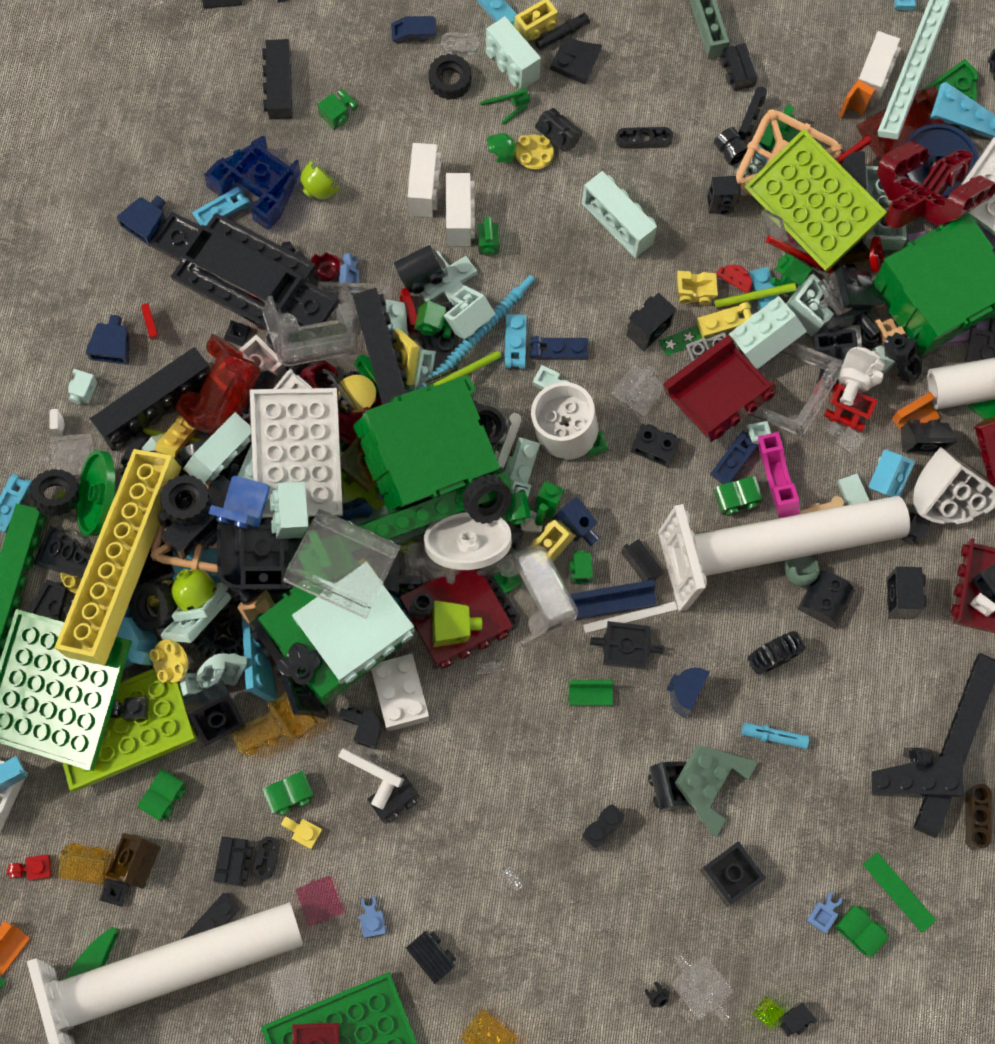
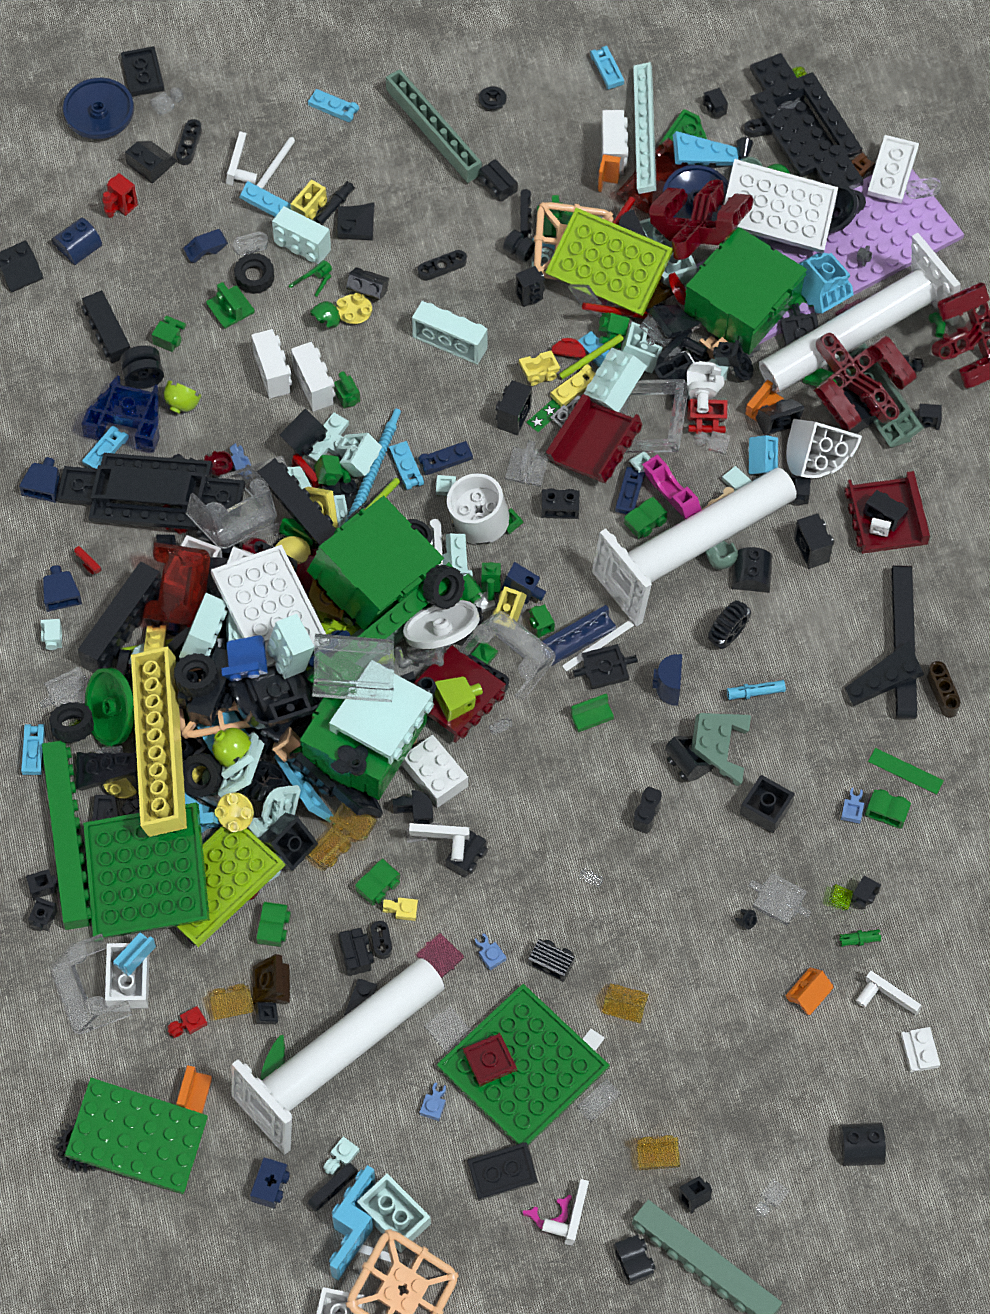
camera: 20 degrees left, 10 degrees down
white tile [50,409,65,436] -> none
black plate [110,696,149,722] -> none
black panel [621,539,664,581] -> none
black plate [904,747,931,767] -> none
none -> black wheel [120,346,164,389]
none -> green bracket [206,282,255,329]

